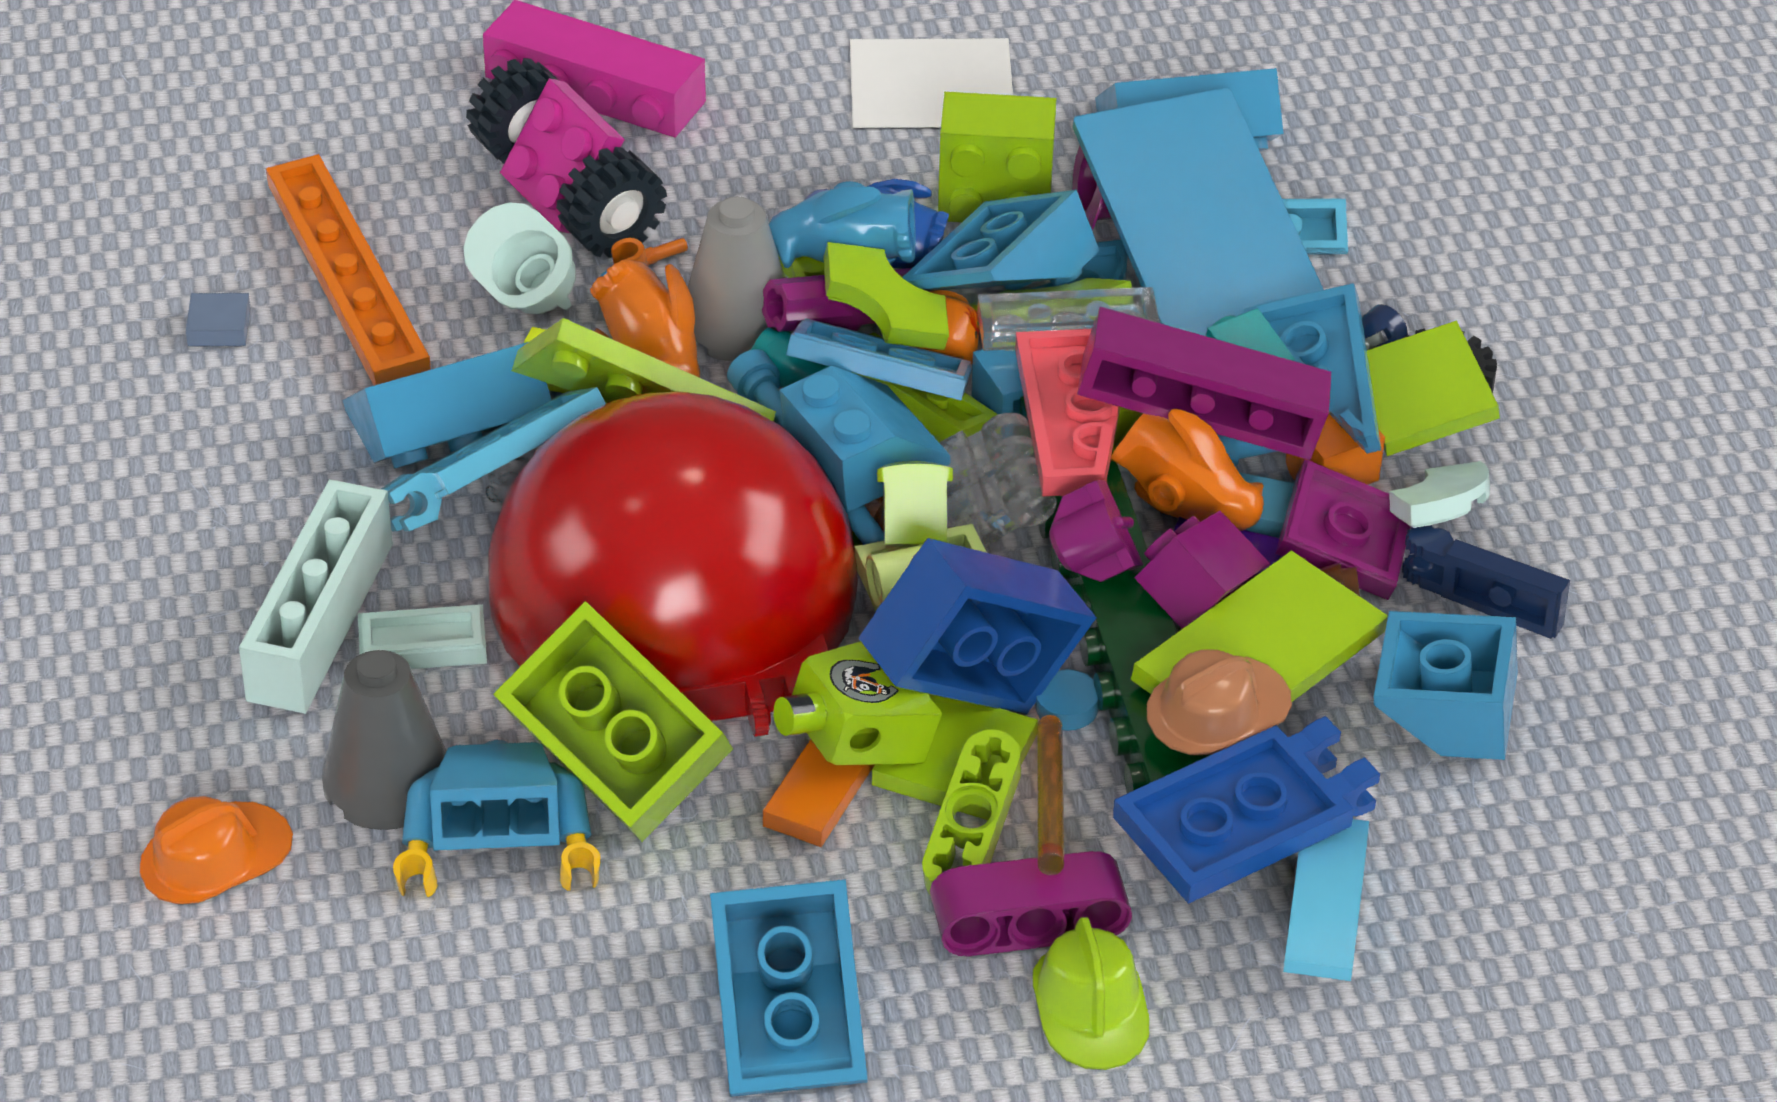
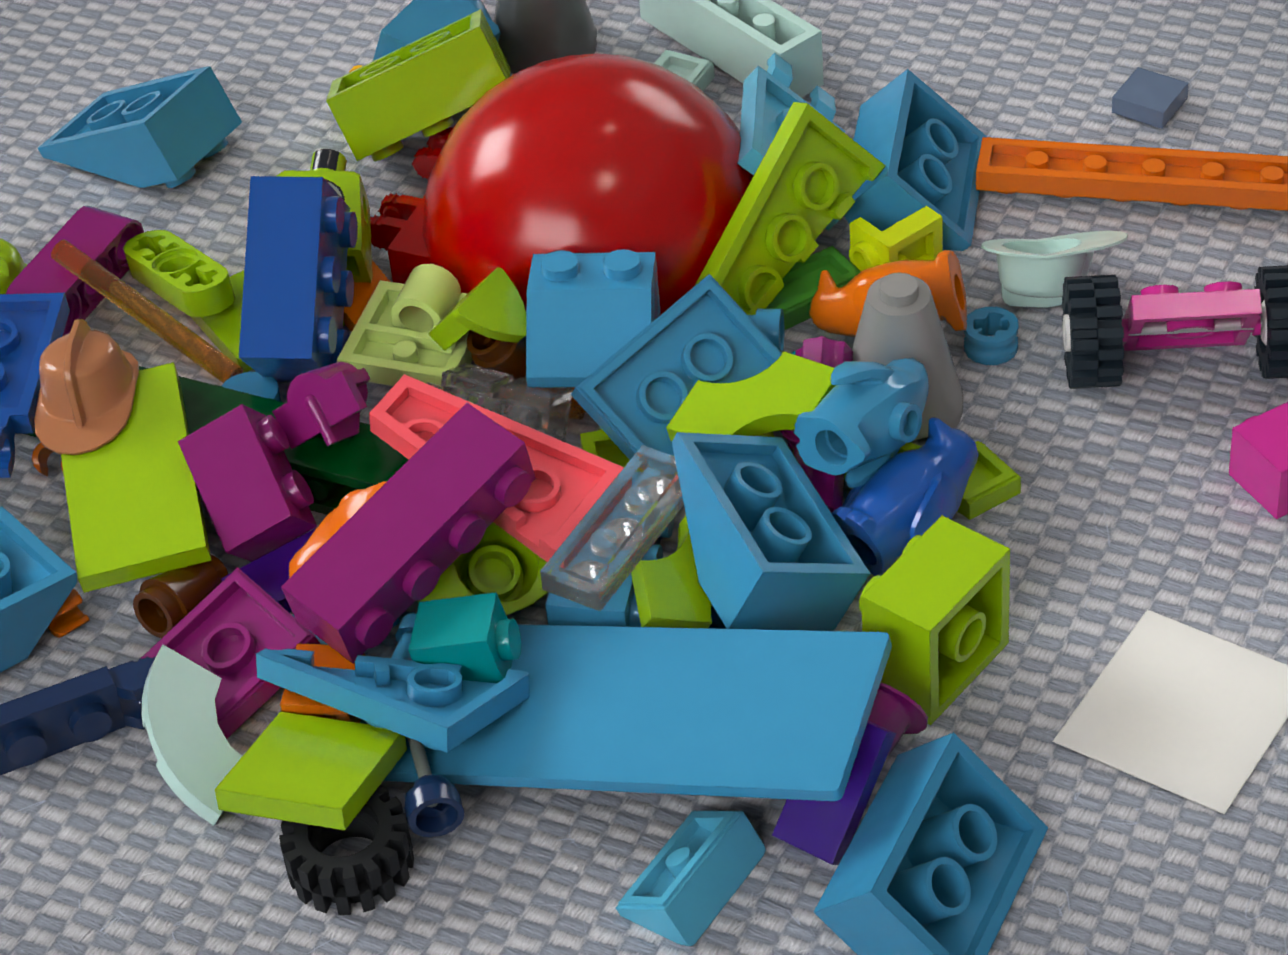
camera: 130 degrees right, 0 degrees up
orange hand [611,238,688,267] -> none

